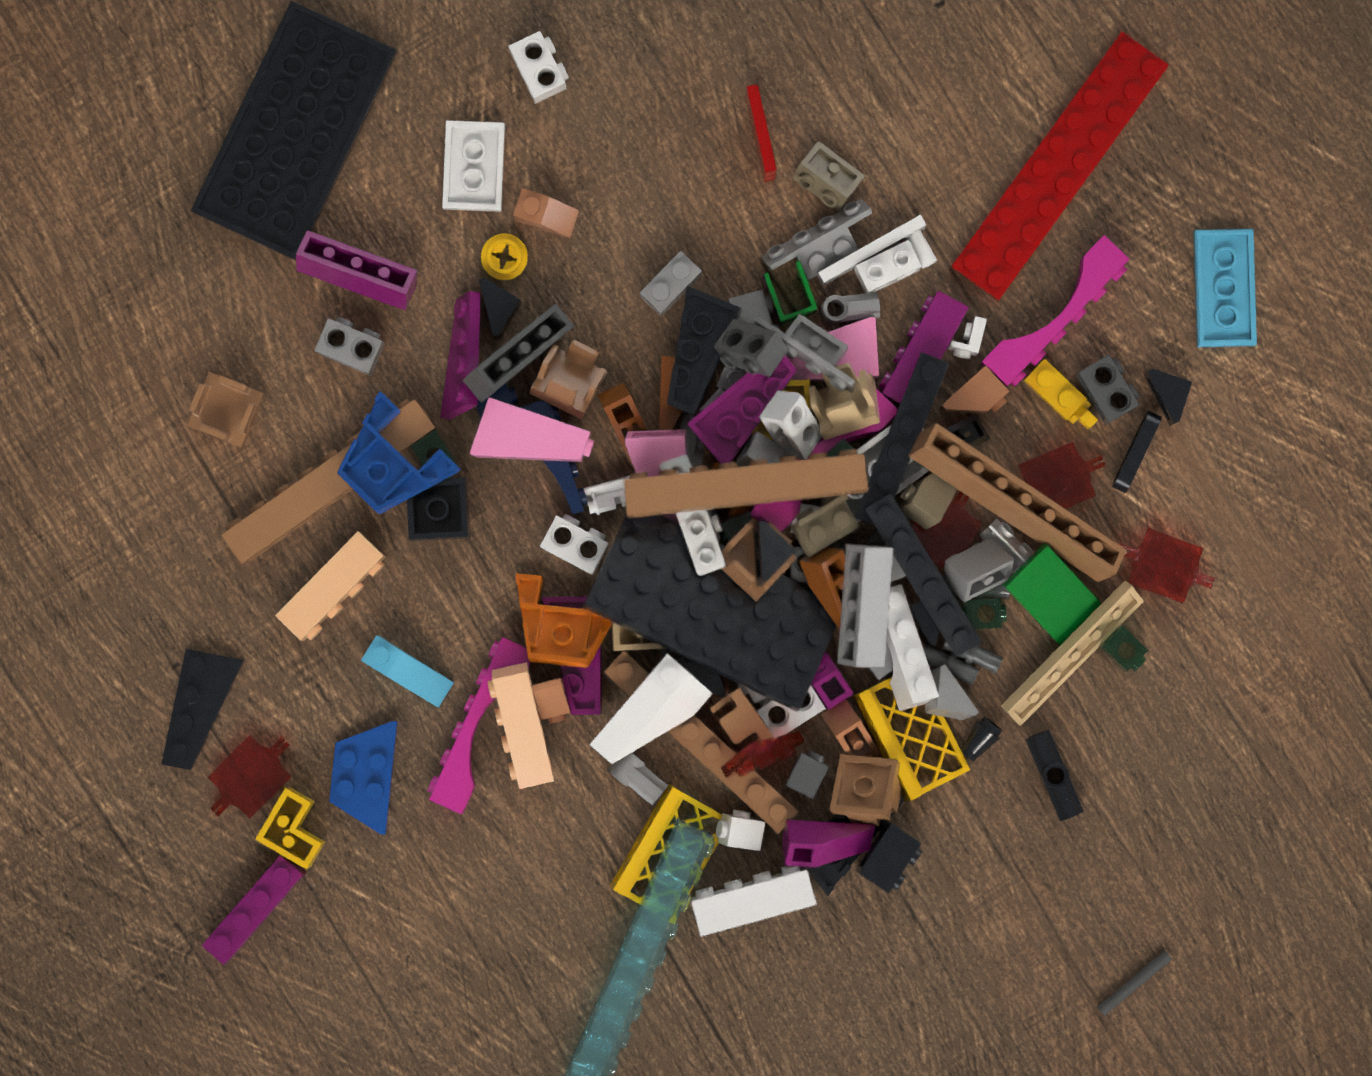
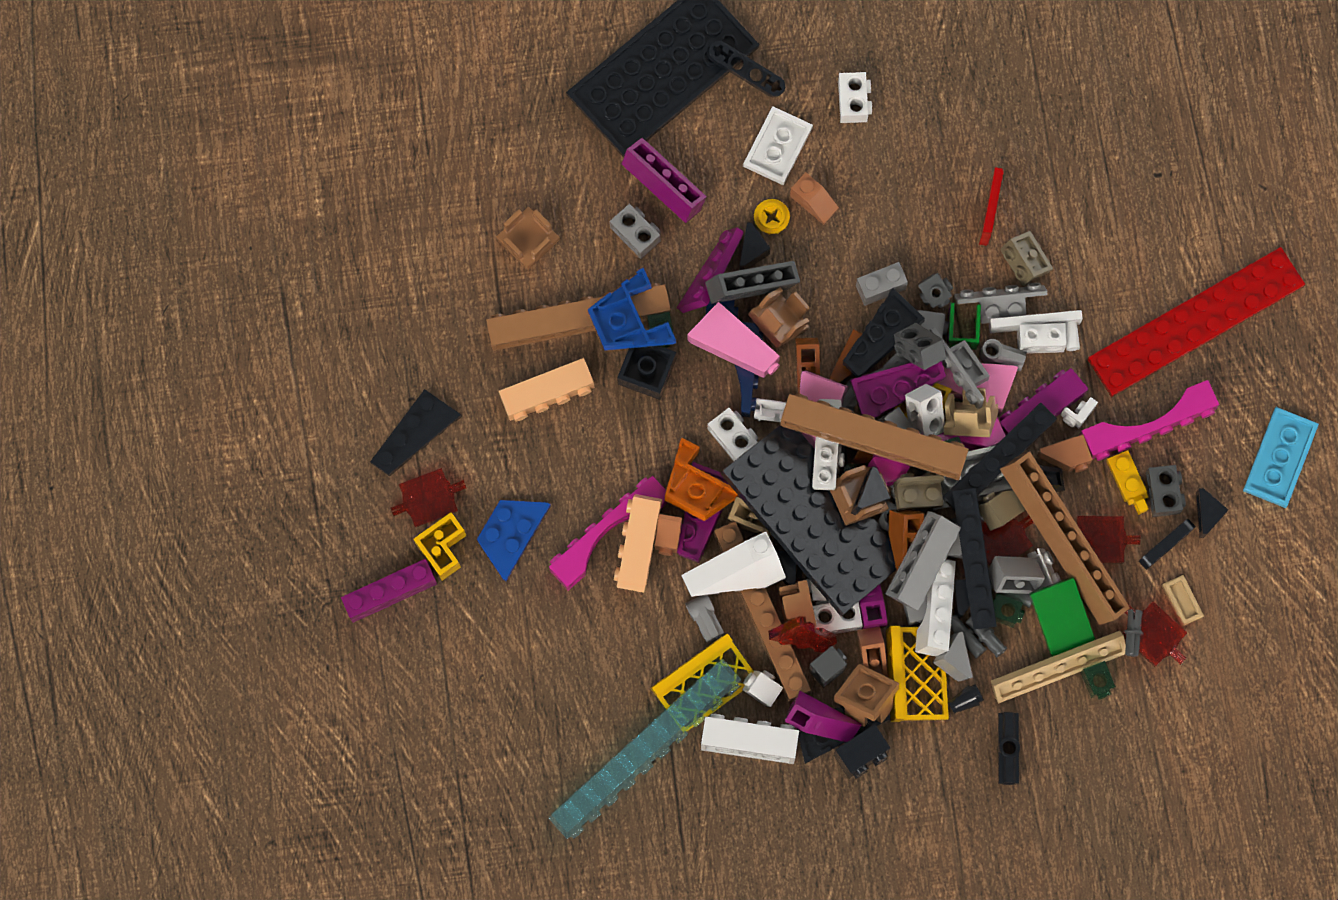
camera: 25 degrees right, 10 degrees down
medium azure slope [361,635,454,708] -> none
none -> black beam [707,41,786,98]
none -> dark grey brick [918,271,953,309]
none -> dark grey axle [1124,609,1143,657]
none -> tan tile [1162,575,1204,627]

